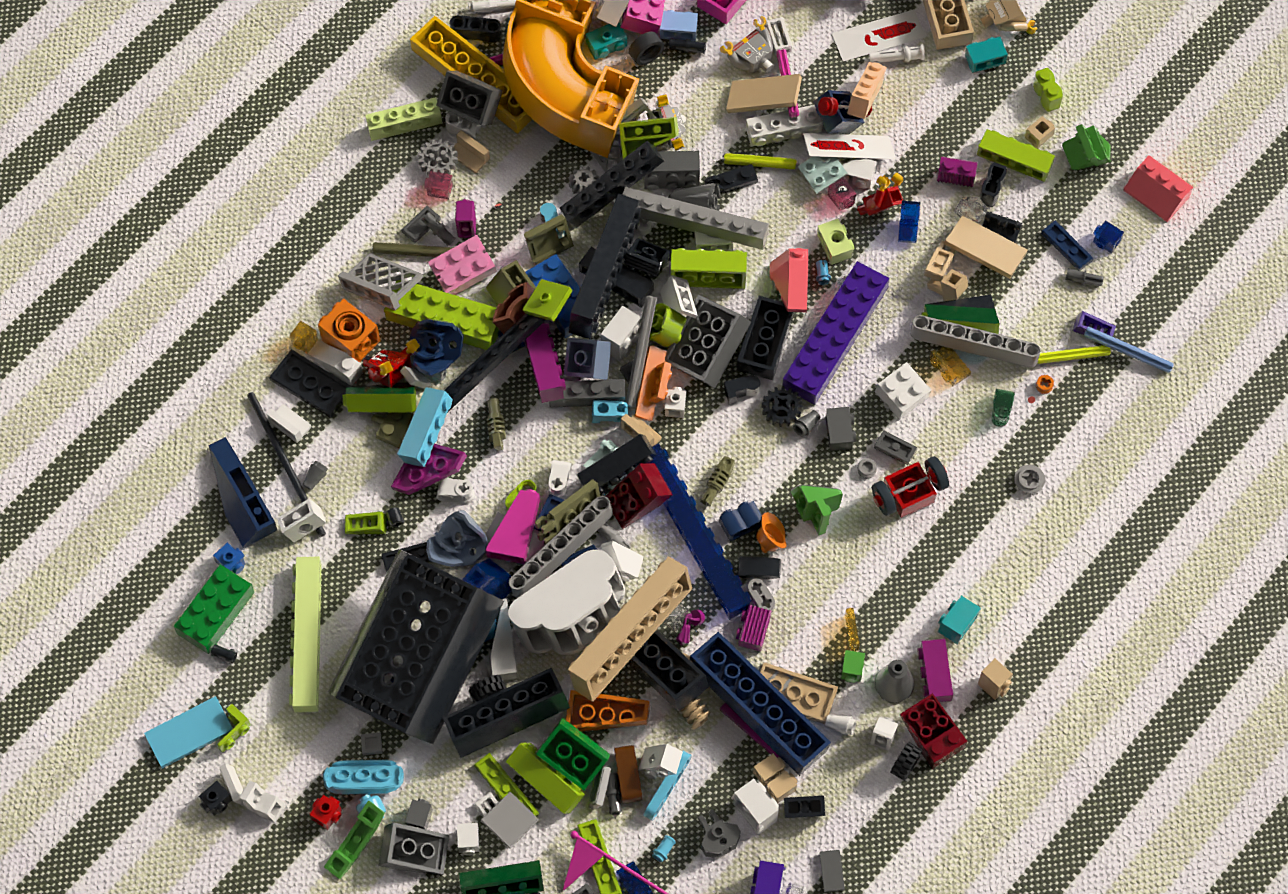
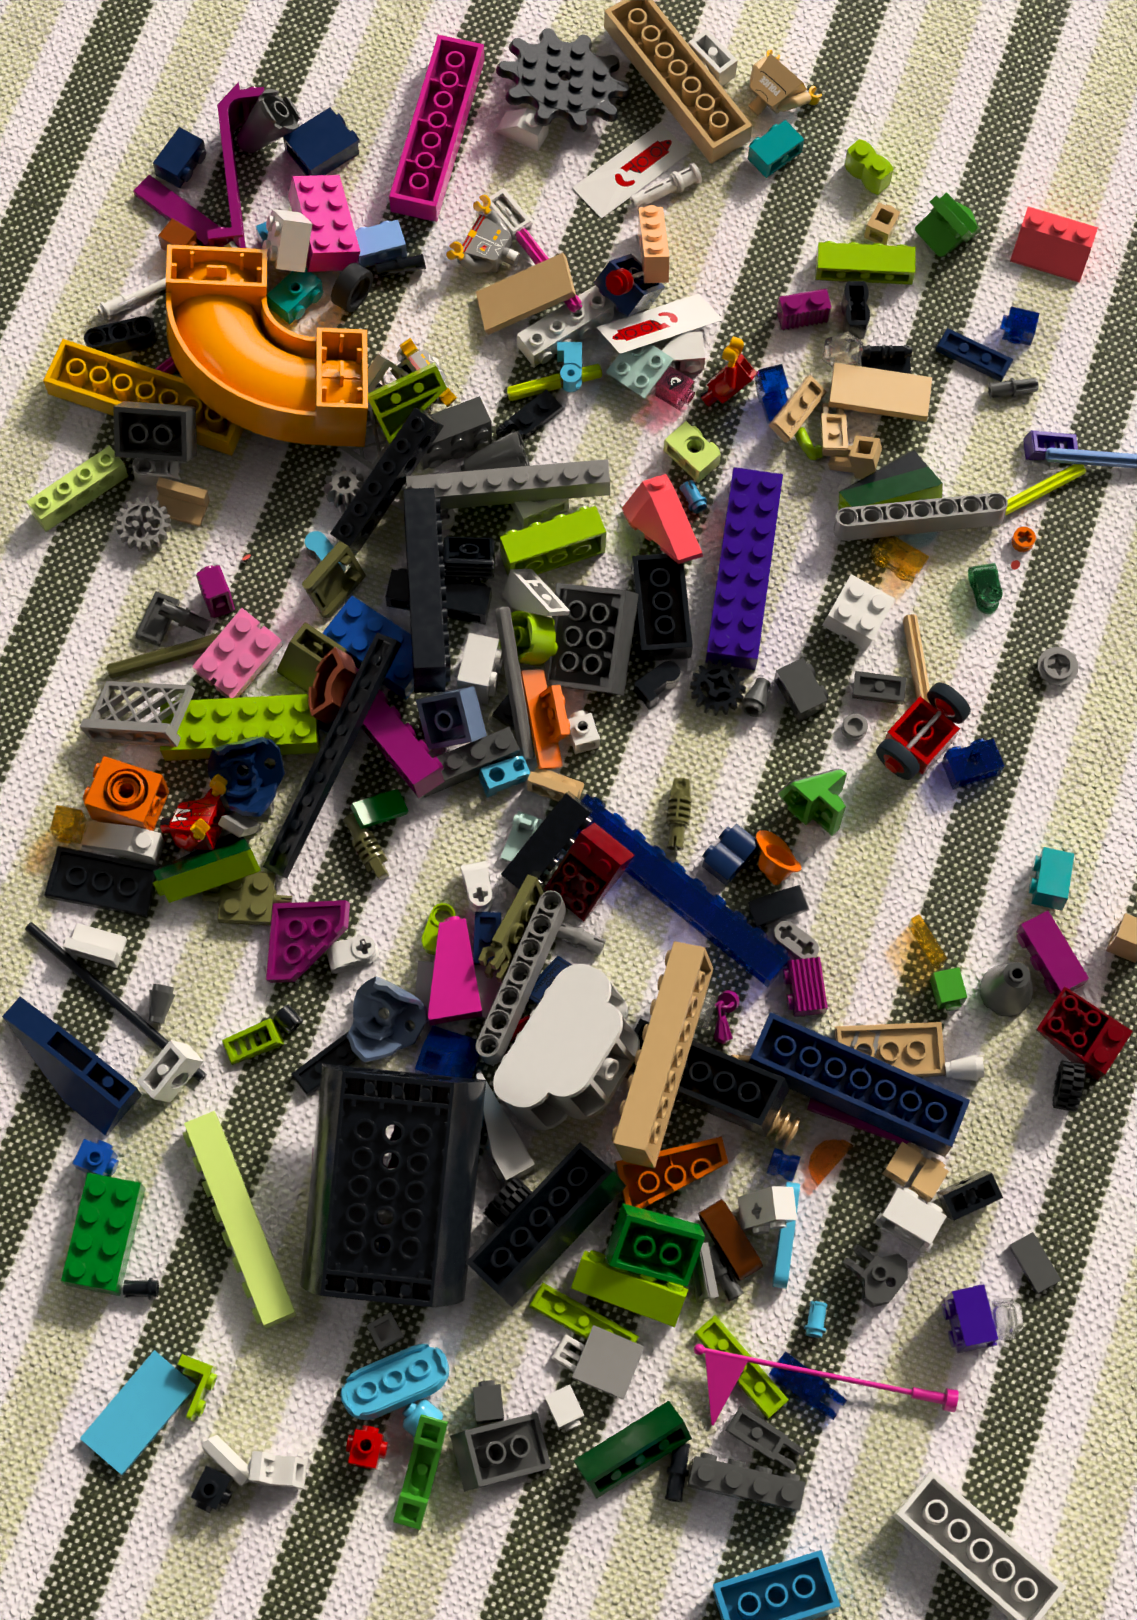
camera: 25 degrees left, 5 degrees up
medium azure brick [397,387,453,467] -> none
clear pink brick [424,171,453,200] -> none
lime plate [523,279,573,322] -> none
white slope [601,541,643,581] -> none
white slope [870,717,898,751] -> none
none -> green tile [350,789,409,829]
none -> medium azure leg [557,342,582,392]
none -> clear blue wheel [766,1148,801,1182]
none -> tan tile [769,375,827,443]
none -> lime arm [794,427,823,461]
none -> clear orange tile [808,1139,854,1186]
none -> tan axle [903,614,930,703]
none -> clear blue brick [941,738,1005,790]

